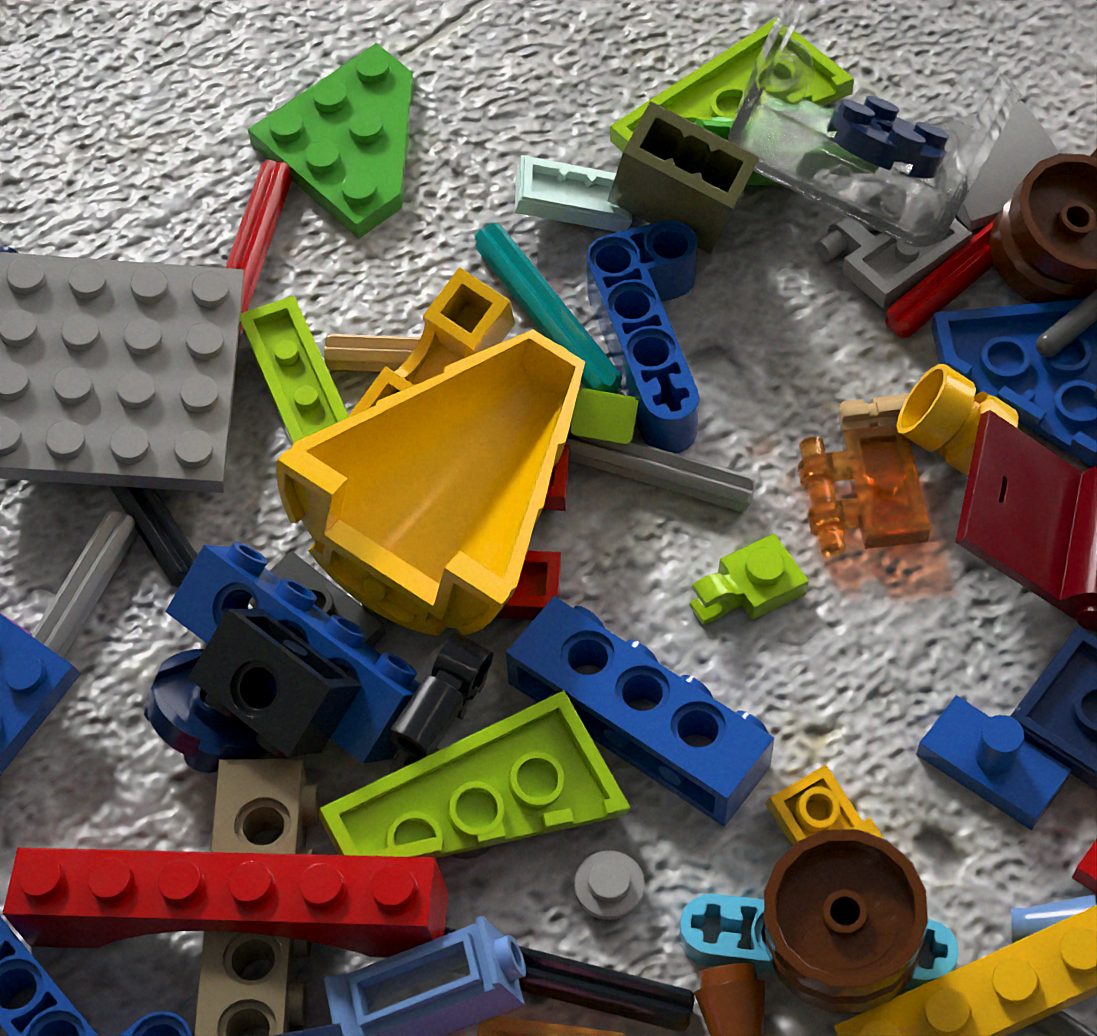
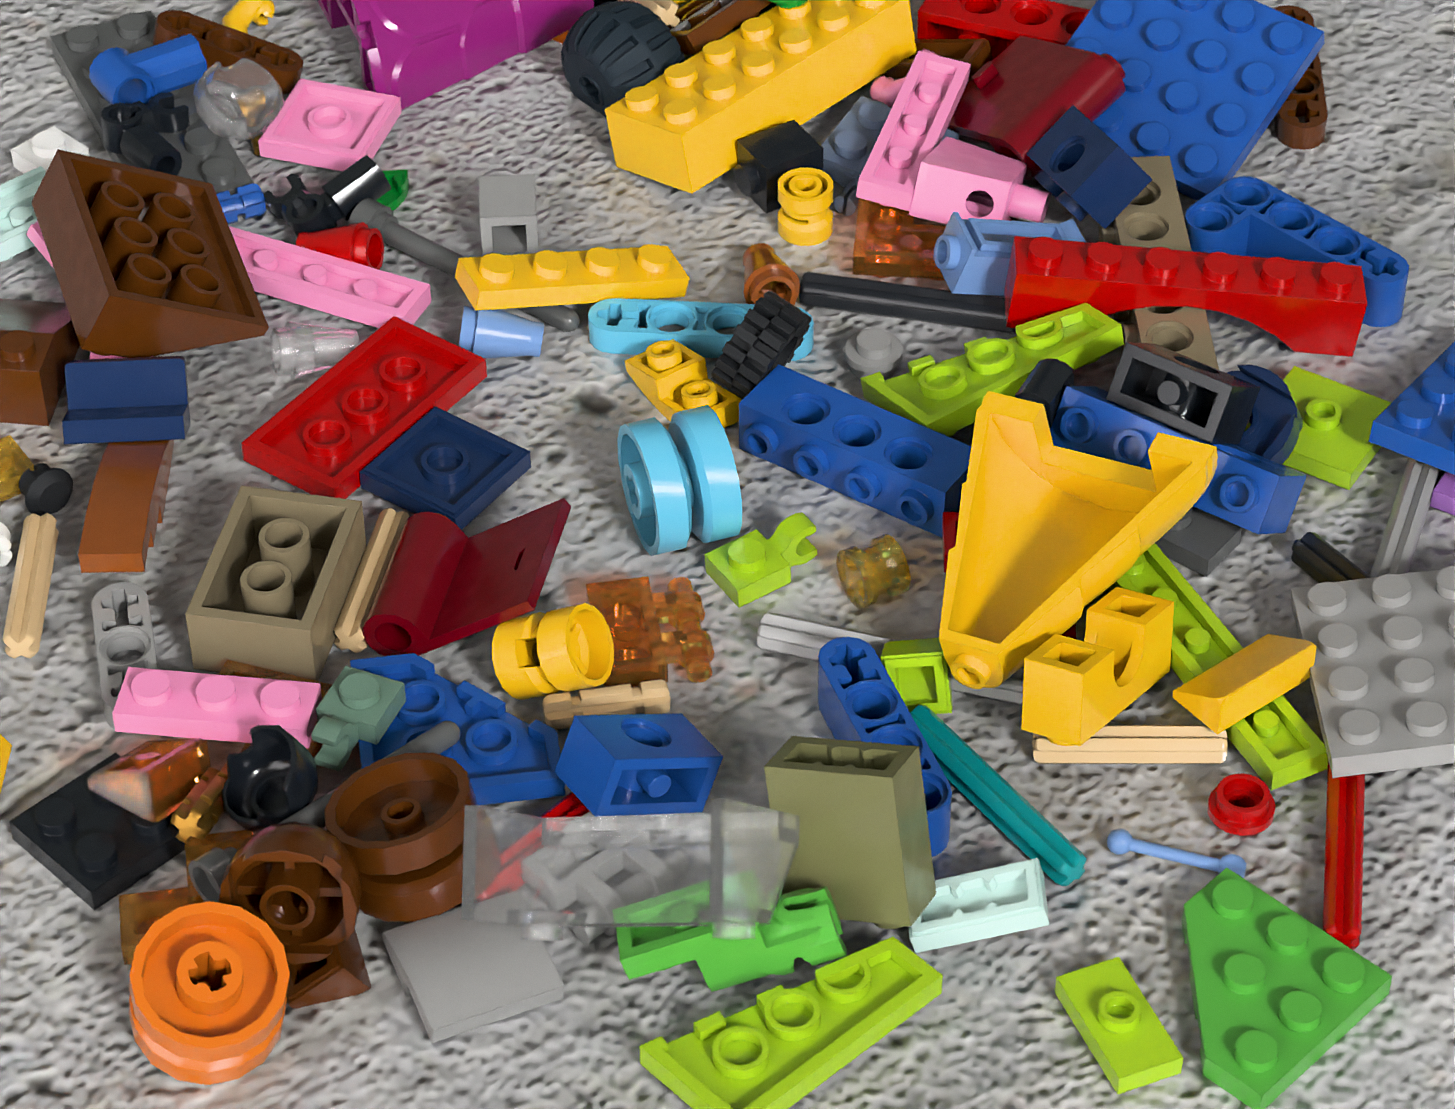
camera: 175 degrees right, 15 degrees down
reddish brown wheel [764,829,928,1013] -> none
dark blue plate [826,96,949,179] -> none
blue tile [916,695,1072,831] -> none
none -> blue brick [555,713,724,817]
none -> medium azure wheel [617,405,742,556]
none -> black tyre [711,291,811,399]
none -> clear yellow wheel [836,534,911,609]
none -> lime plate [1055,956,1183,1095]
none -> medium blue hinge [1107,829,1247,878]
none -> yellow slope [1172,634,1317,734]
none -> red plate [1207,773,1275,836]
none -> lime plate [1244,366,1392,490]

